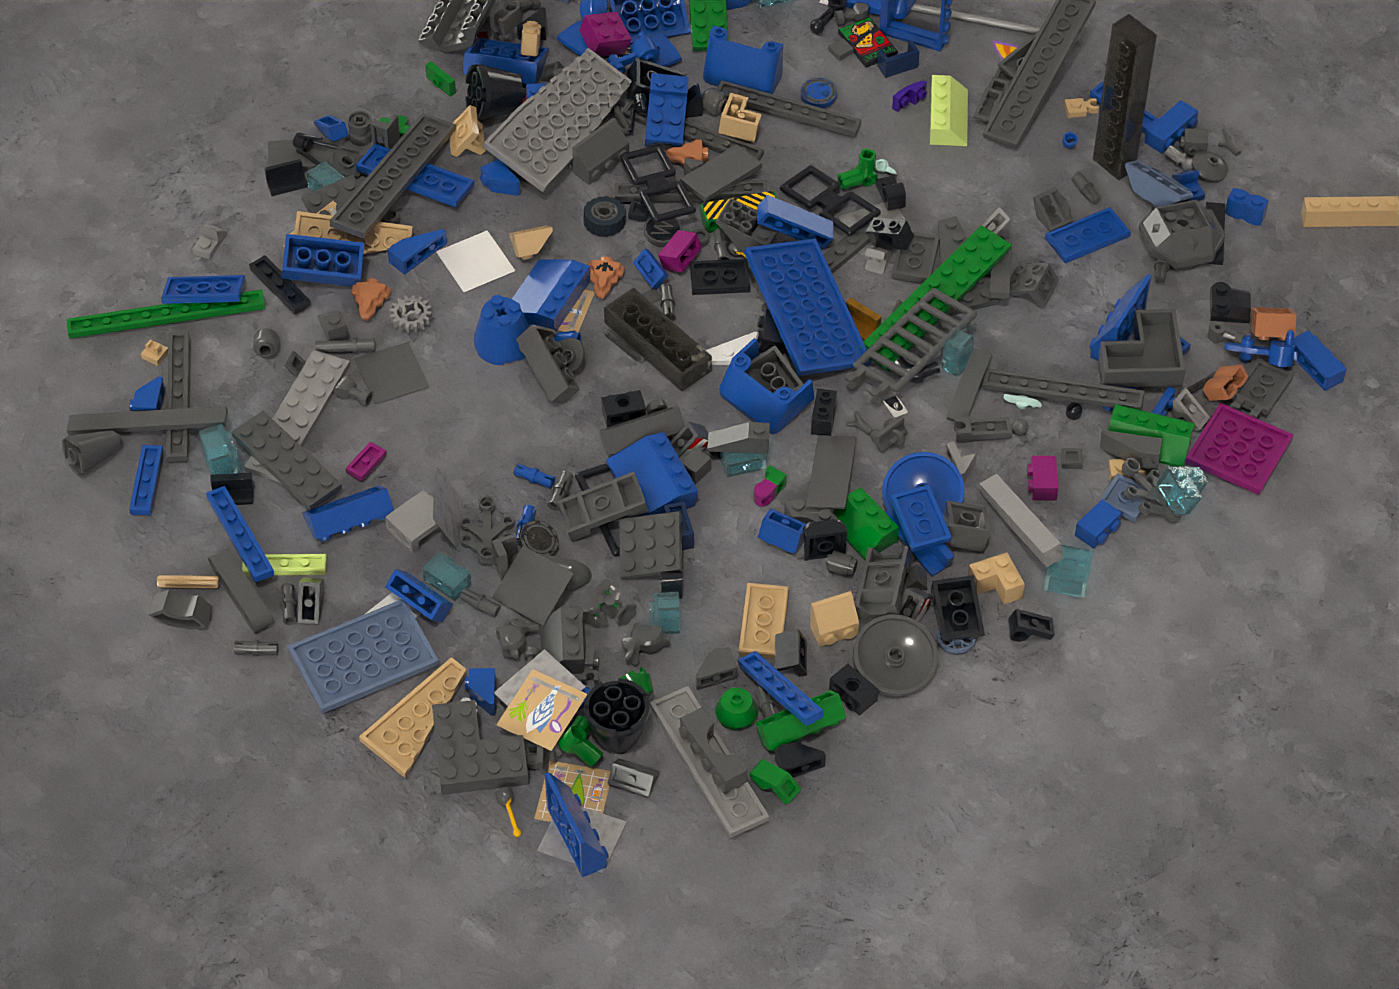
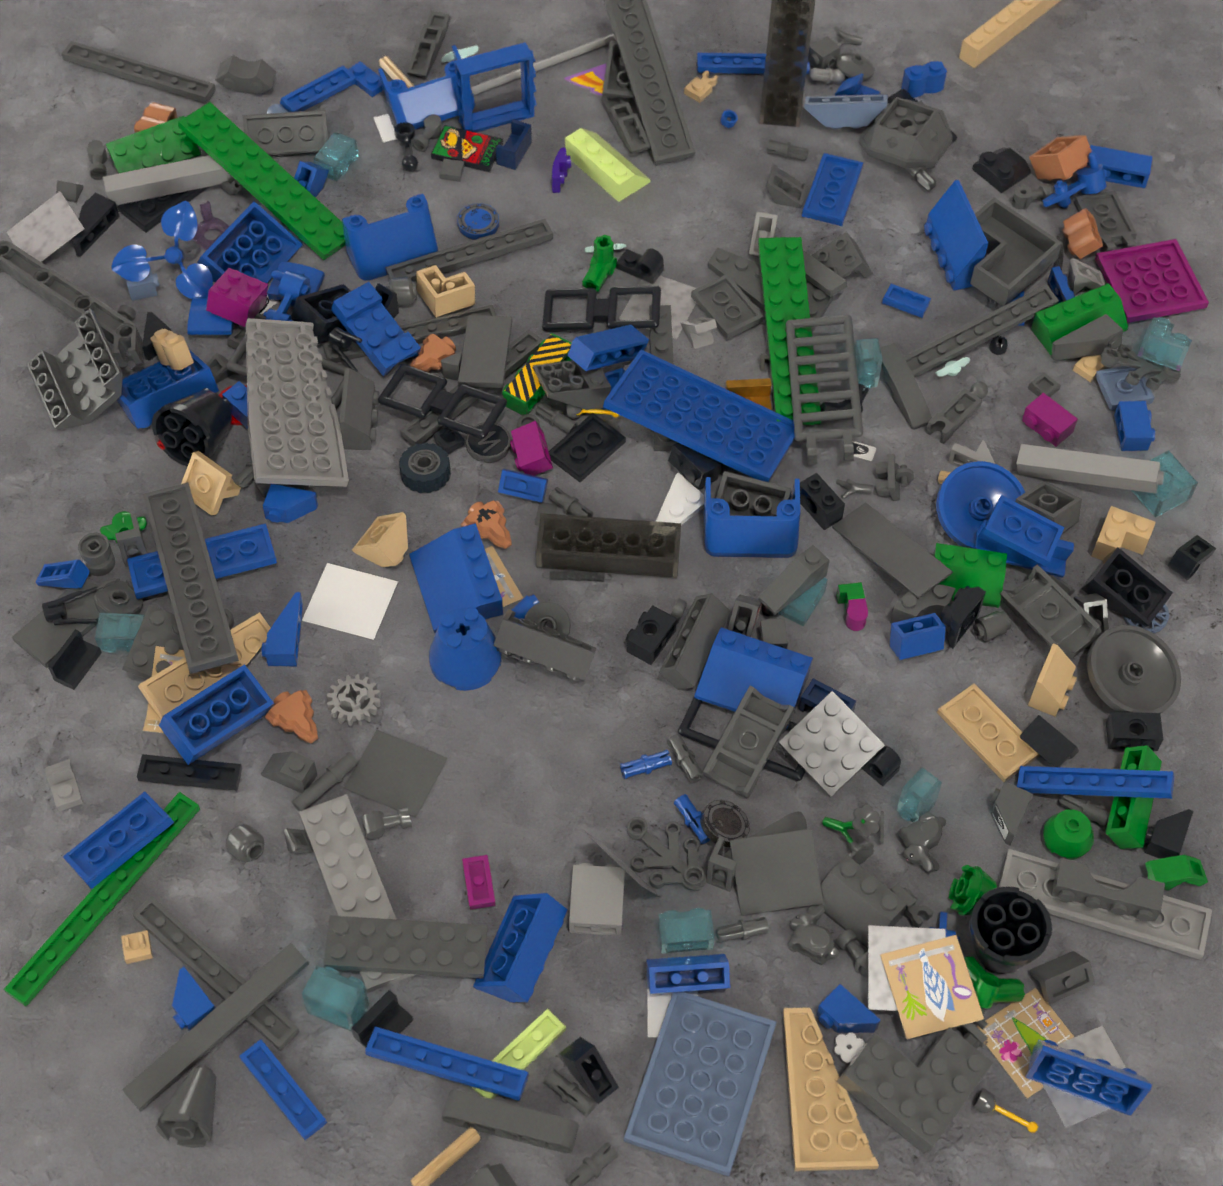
camera: 45 degrees left, 5 degrees up
green plate [425,61,456,97] -> none
black brick [866,217,914,250] -> none
none -> blue plate [882,284,931,318]

